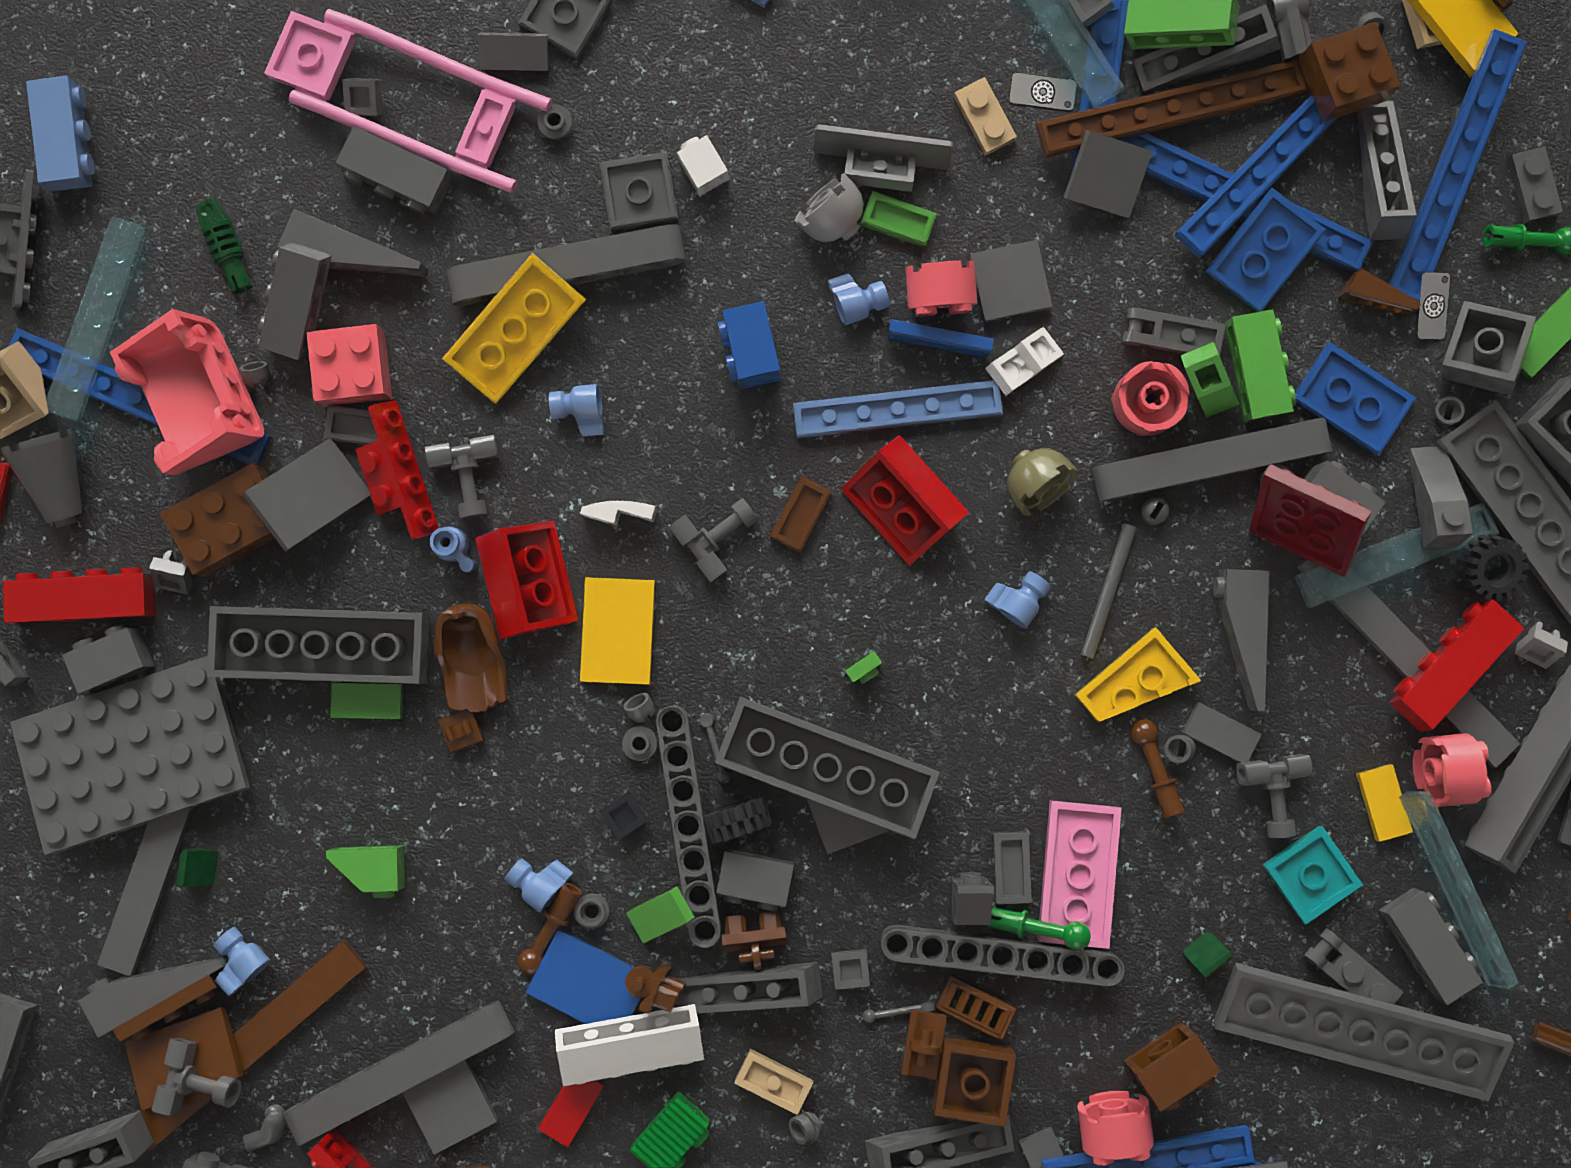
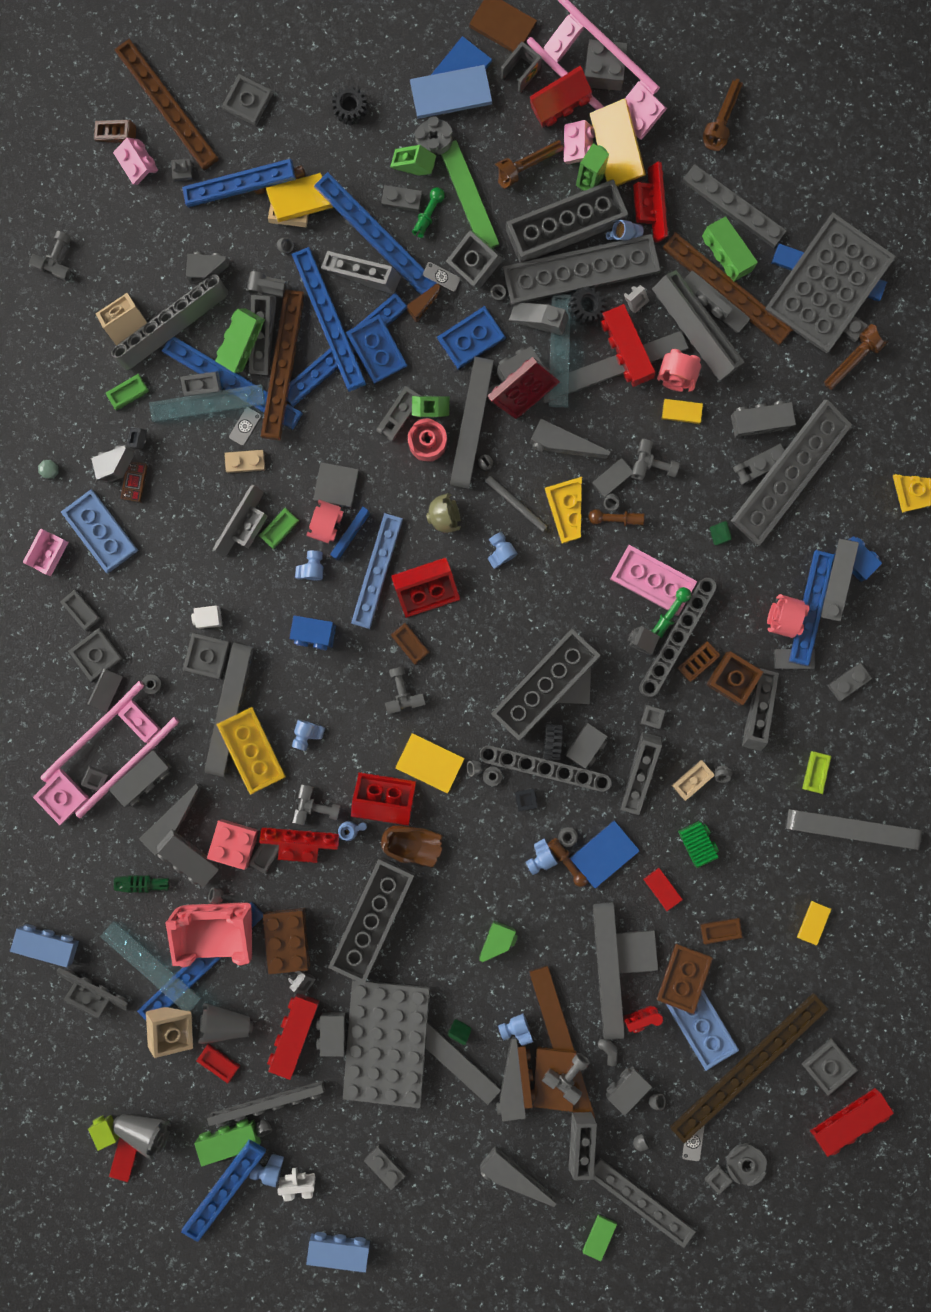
camera: 65 degrees left, 0 degrees up
dark grey tile [243,438,371,552] -> none
bright green tile [330,683,404,719] -> none
reddish brown tile [438,710,485,752] -> none
white brick [555,1004,704,1086] -> none
white slope [580,501,657,526] -> none
reddish brown hips [625,963,686,1013] -> none
bright green tile [626,887,695,943] -> none
dark grey hinge [699,713,731,784] -> none
reddish brown hips [722,911,787,971] -> none
light grey cylinder [795,173,864,242] -> none
bright green plate [844,651,882,684] -> none
dark grey hinge [862,1002,935,1023] -> none
reddish brown hips [901,1009,947,1080] -> none
white slope [985,327,1064,396] -> none
dark grey tile [992,832,1032,904] -> none
dark grey tile [1063,130,1153,218] -> none
reddish brown brick [1124,1022,1221,1112] -> none
bright green brick [1224,309,1296,424] -> none
teal plate [1262,826,1363,925] -> none
reddish brown brick [1298,22,1401,122] -> none
clear light blue tile [1399,791,1518,989] -> none

